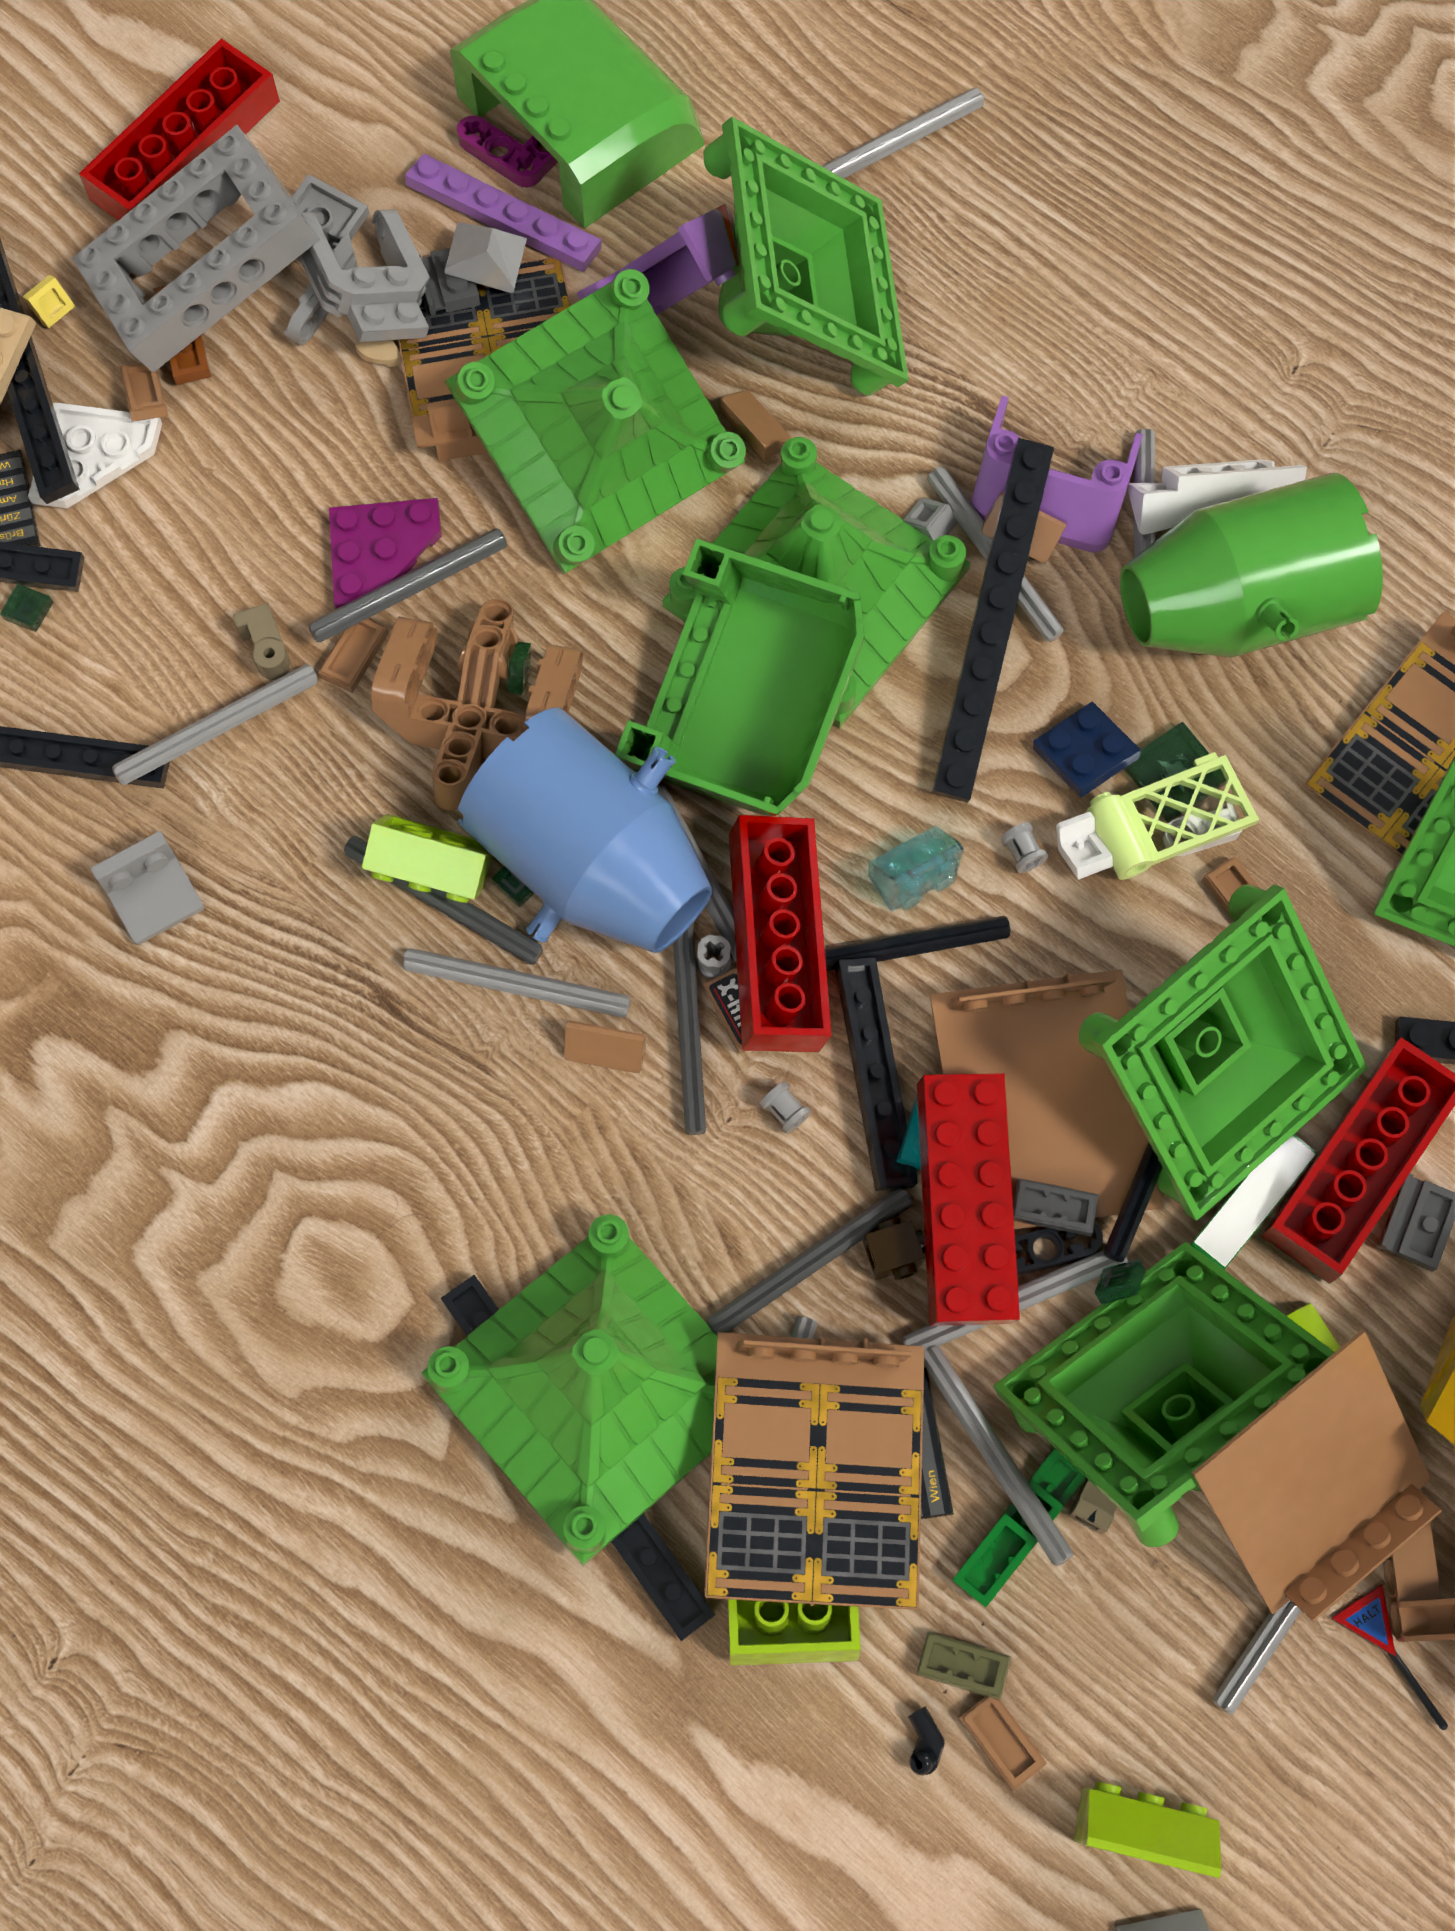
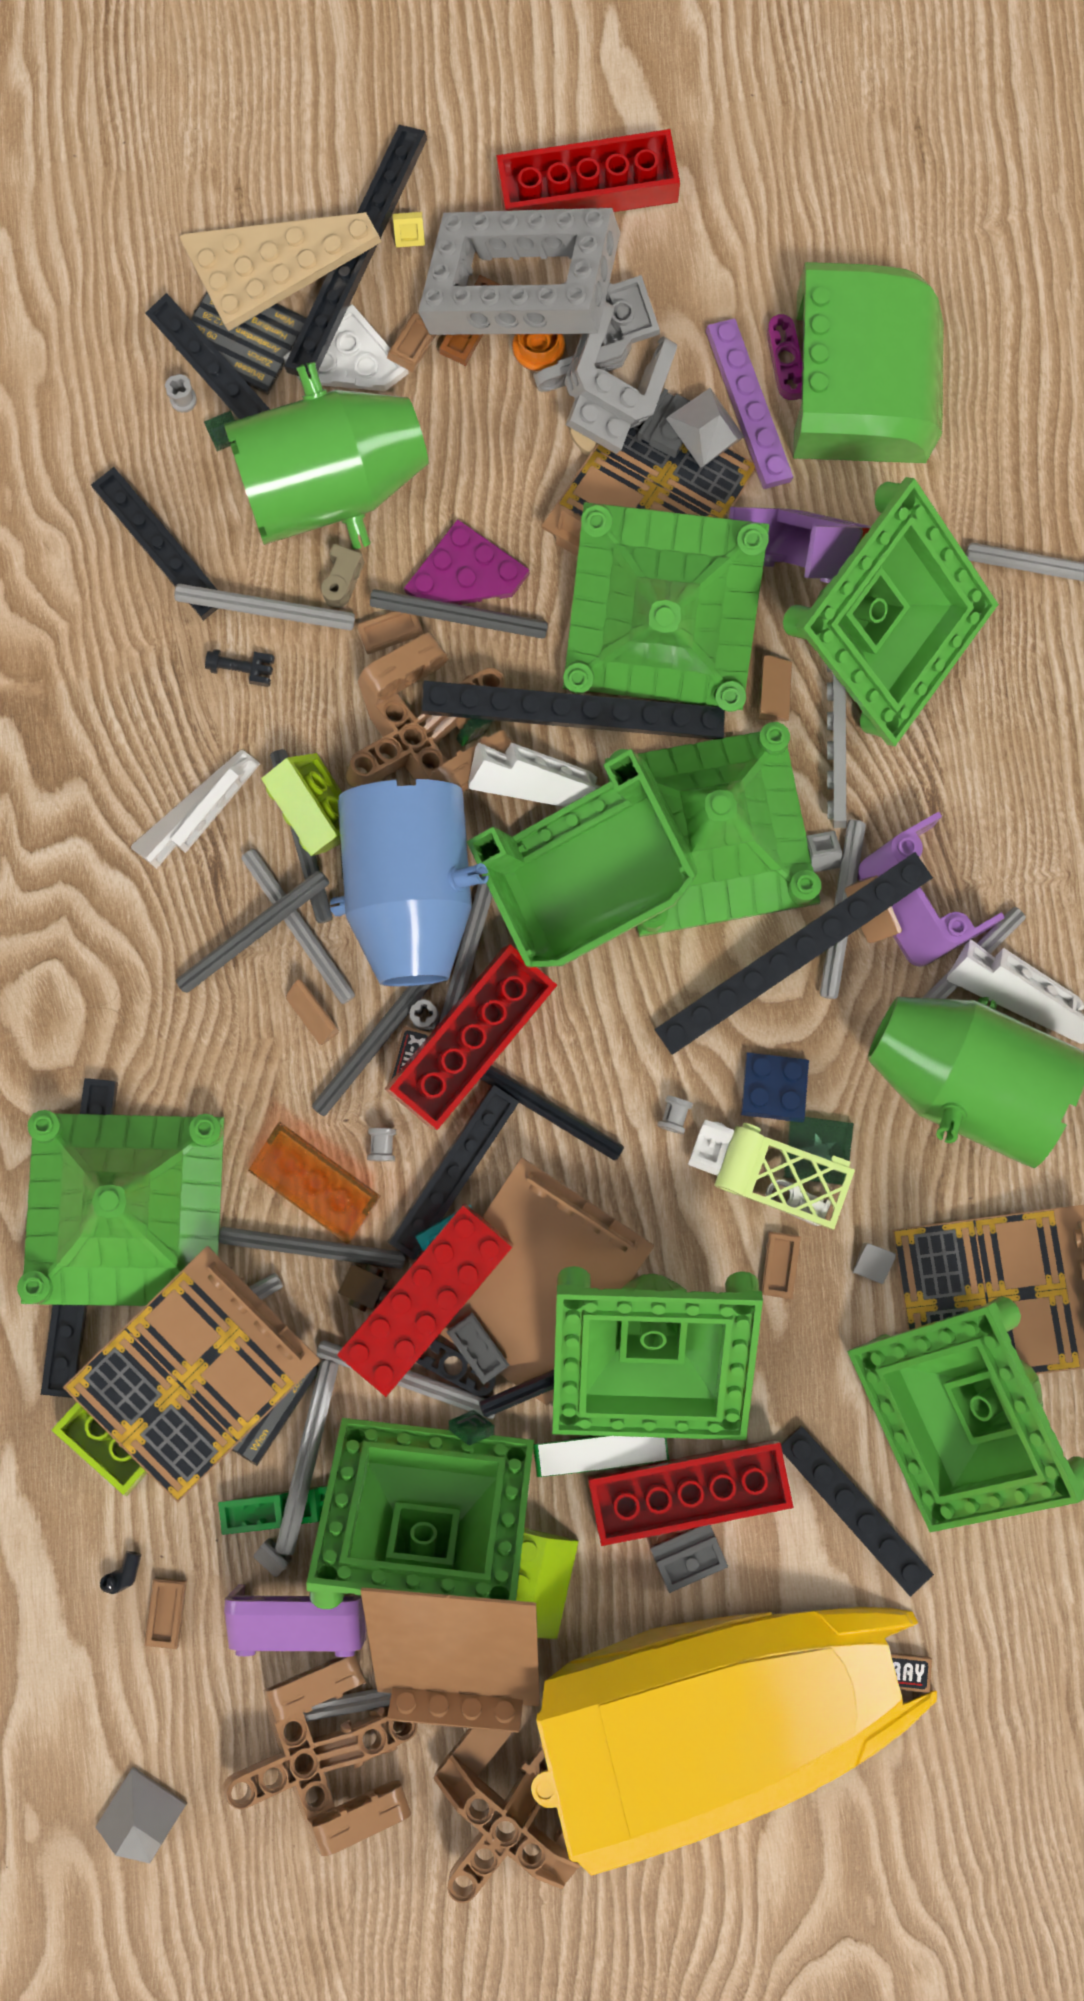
camera: 45 degrees right, 10 degrees up
light grey bracket [90,831,204,945] -> none
clear light blue slope [868,825,964,912] -> none
olive plate [916,1632,1012,1701] -> none
lime slope [1073,1781,1221,1879] -> none
piece [1331,1584,1448,1730] -> none
none -> white wedge [131,750,260,869]
none -> dark grey axle [176,871,329,993]
none -> black hinge [205,649,275,687]
none -> medium nougat piece [222,1652,418,1856]
none -> bright green piece [224,362,429,549]
none -> medium lavender windscreen [224,1584,367,1657]
none -> clear orange slope [248,1122,381,1244]
none -> light grey slope [254,1538,292,1577]
none -> black plate [421,681,725,740]
none -> white wedge [468,743,600,807]
none -> orange piece [512,334,565,372]
none -> light grey plate [827,666,846,828]
none -> light grey slope [853,1243,896,1284]

